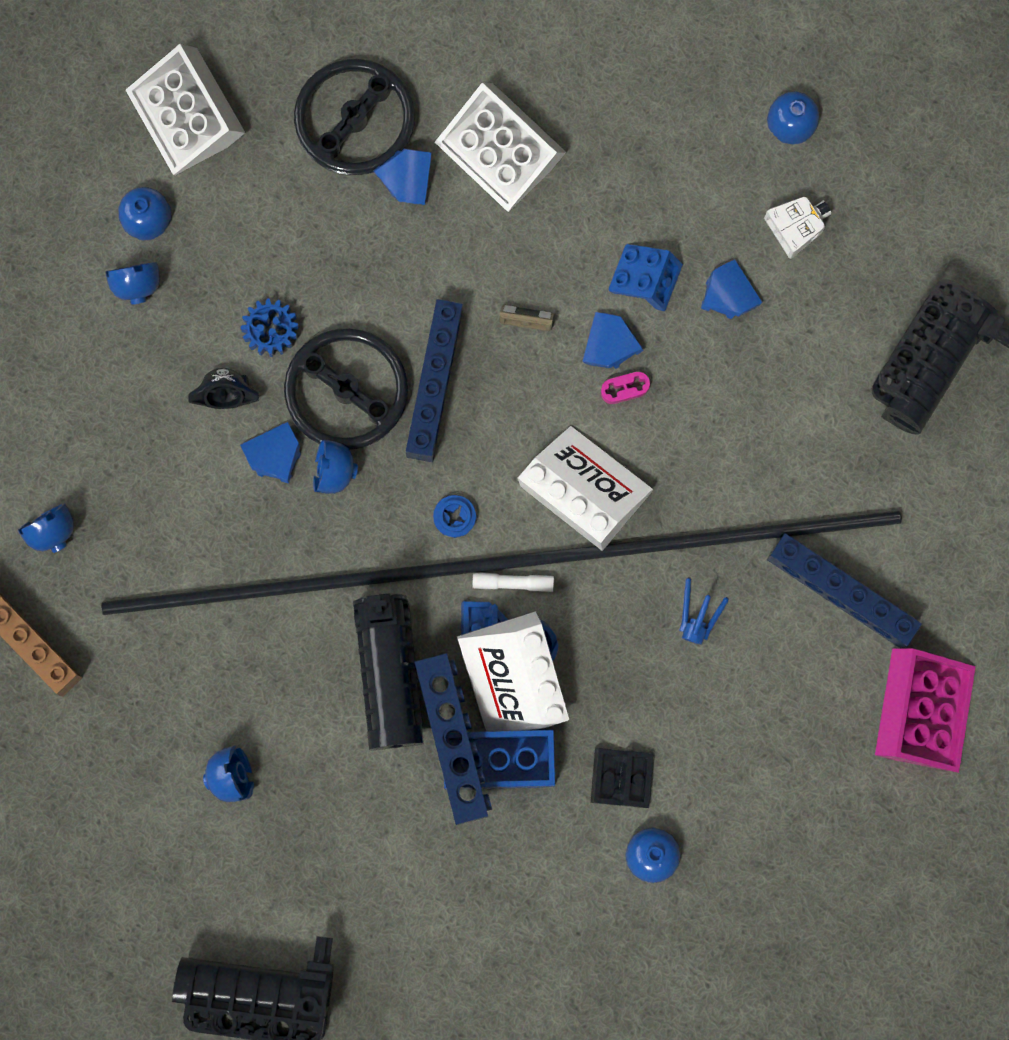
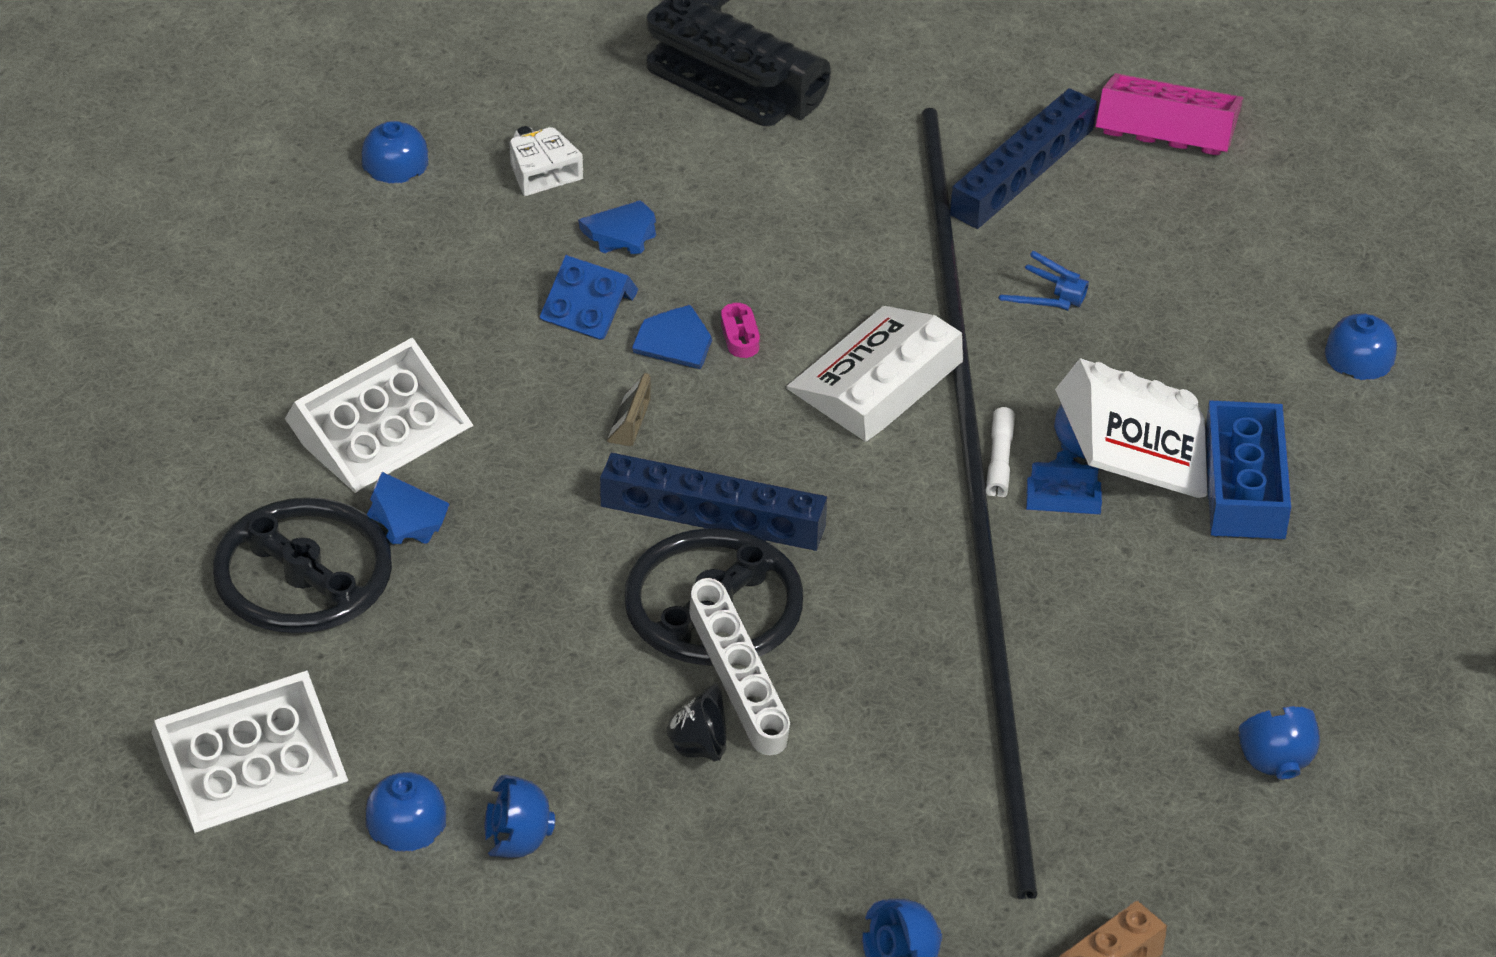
camera: 85 degrees left, 35 degrees down
blue slope [240,422,301,483] -> none
blue gear [241,298,299,357] -> none
blue cylinder [313,440,358,494] -> none
black piece [353,593,424,751] -> none
dark blue brick [415,654,492,825] -> none
blue gear [433,495,476,538] -> none
black slope [590,748,653,808] -> none
none -> white beam [689,578,790,755]

